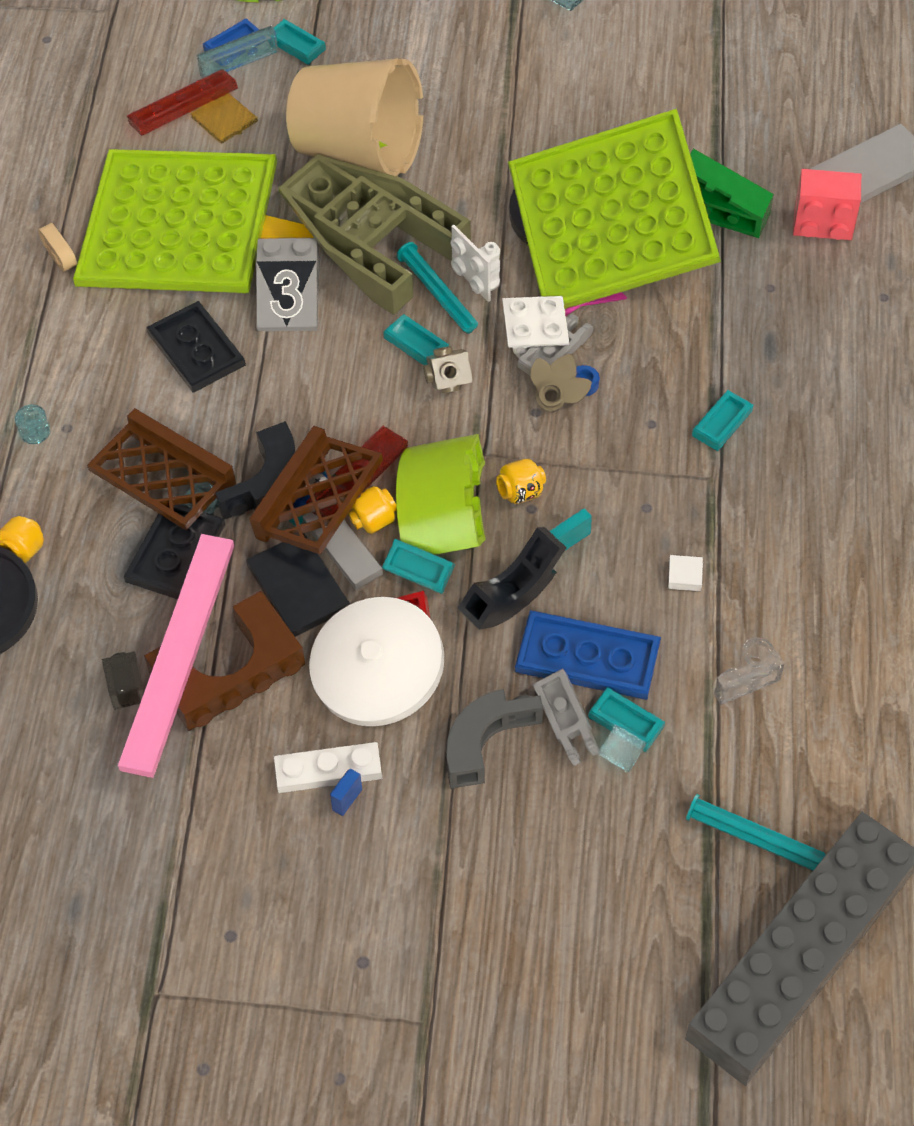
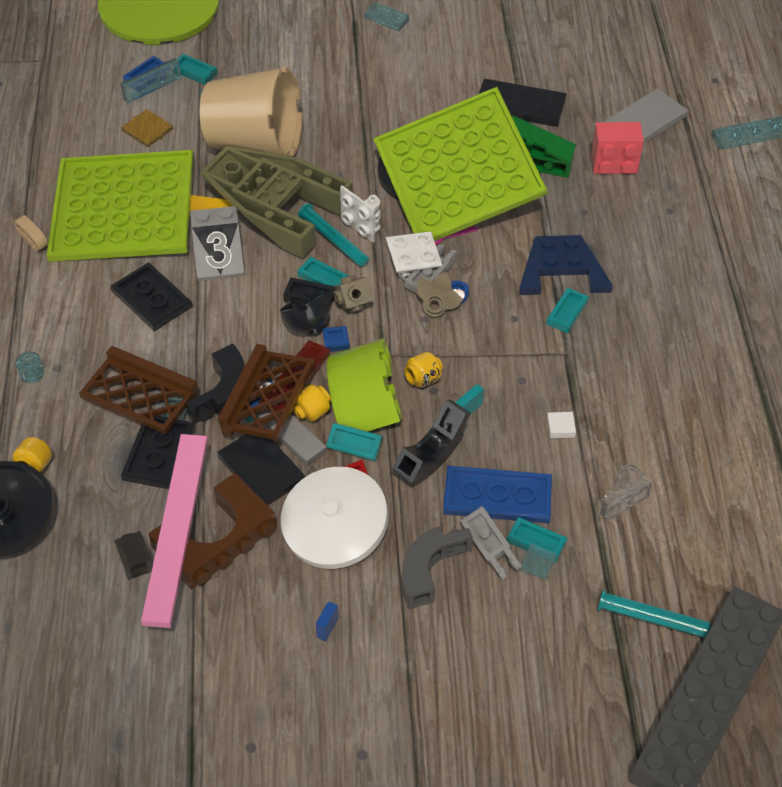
camera: 10 degrees left, 5 degrees down
clear red tile [127,69,238,136] -> none
white plate [274,742,382,793] -> none
none -> black cylinder [280,291,330,336]
none -> black plate [283,277,336,308]
none -> blue tile [322,326,350,352]
none -> black tile [479,79,567,127]
none -> dark blue wing [519,235,612,295]

